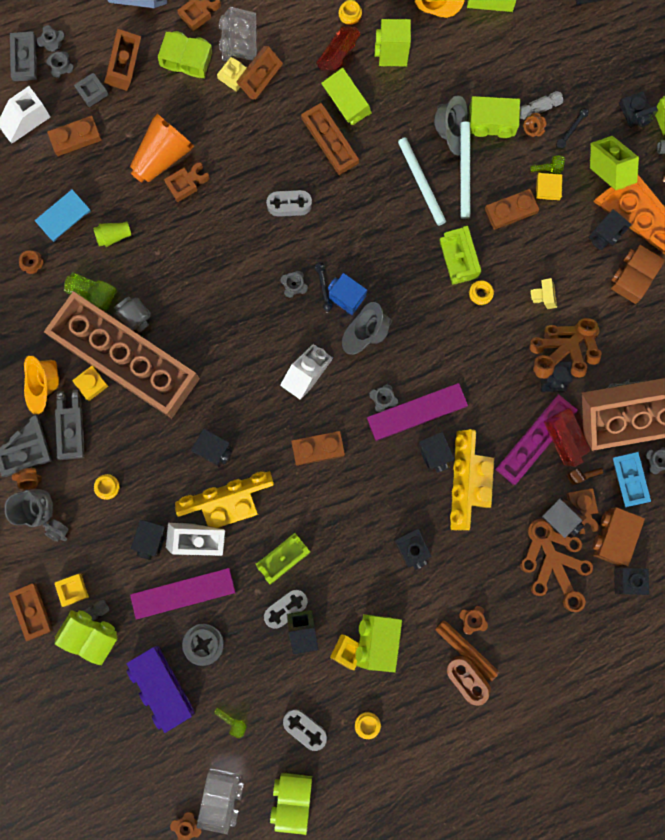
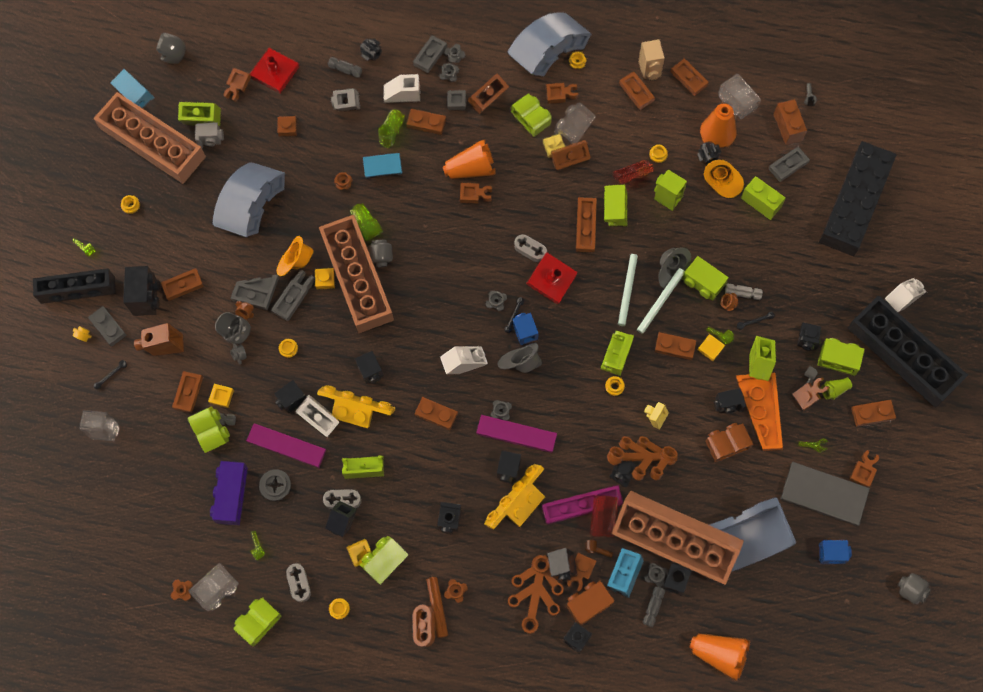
camera: 40 degrees right, 10 degrees down
lime cone [93,222,131,247] -> none
none -> clear neon green piece [378,109,405,147]
none -> red tile [526,252,578,305]

